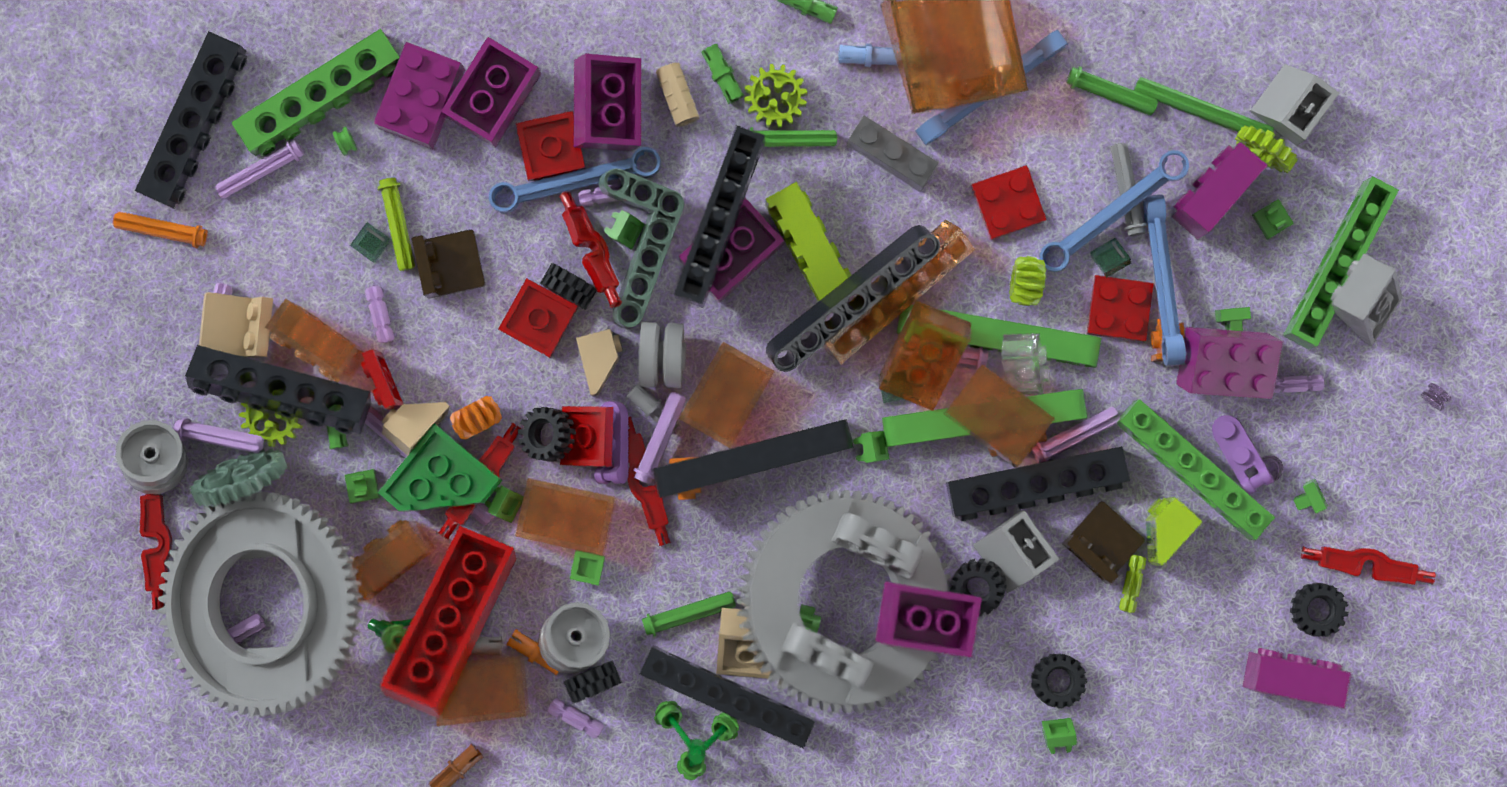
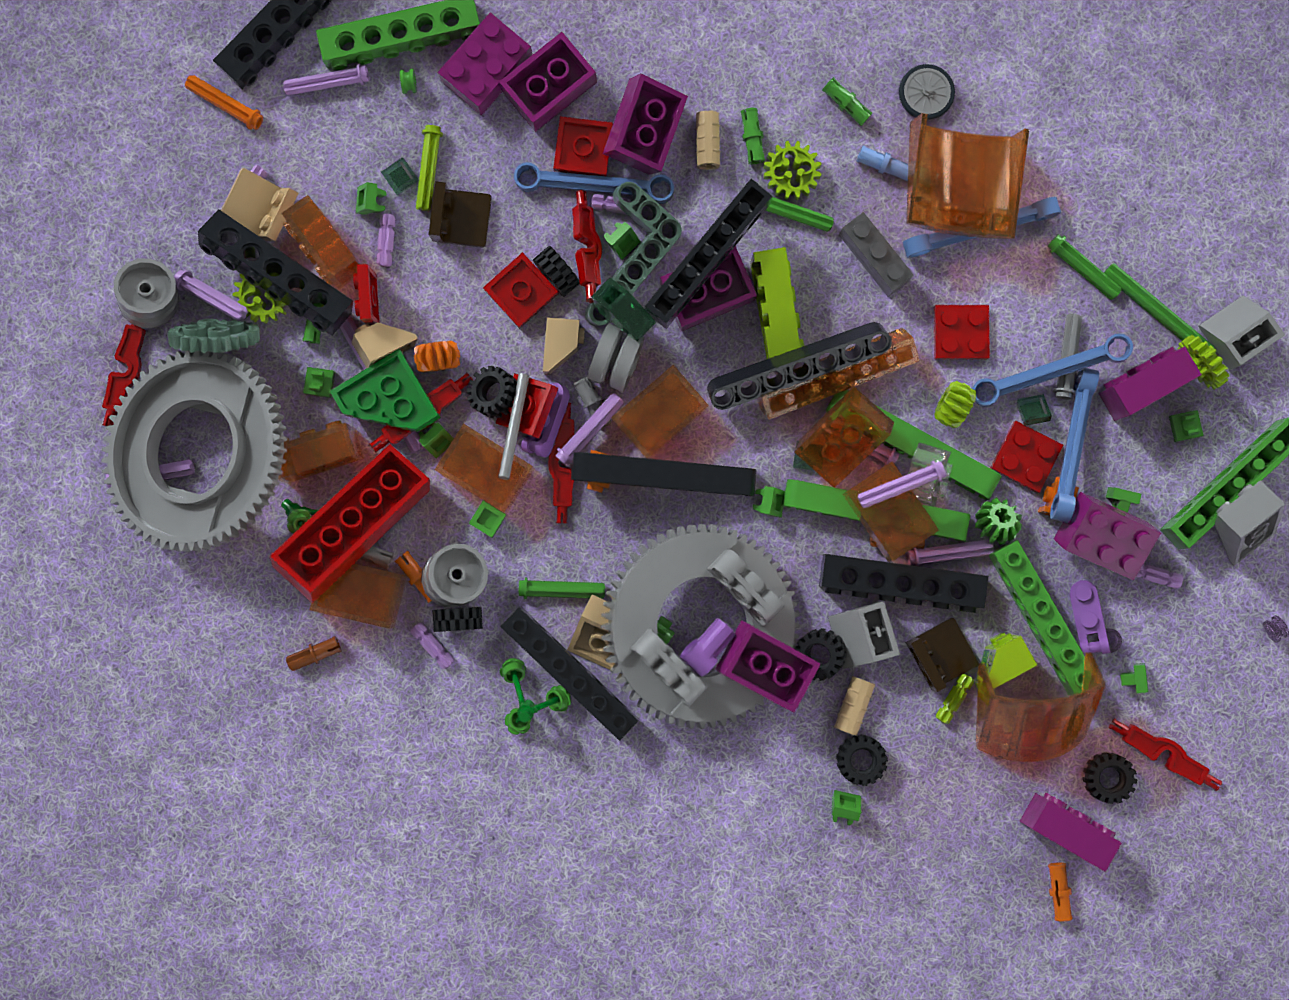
camera: 15 degrees right, 0 degrees up
none -> bright green tile [356,182,386,215]
none -> light grey bar [499,373,529,480]
none -> clear green slope [591,278,656,342]
none -> medium lavender piece [680,619,736,677]
none -> tan axle [834,676,875,736]
none -> lavender axle [858,460,946,508]
none -> bright green gear [975,497,1022,545]
none -> clear orange windscreen [976,652,1106,762]
none -> orange pin [1048,862,1073,921]

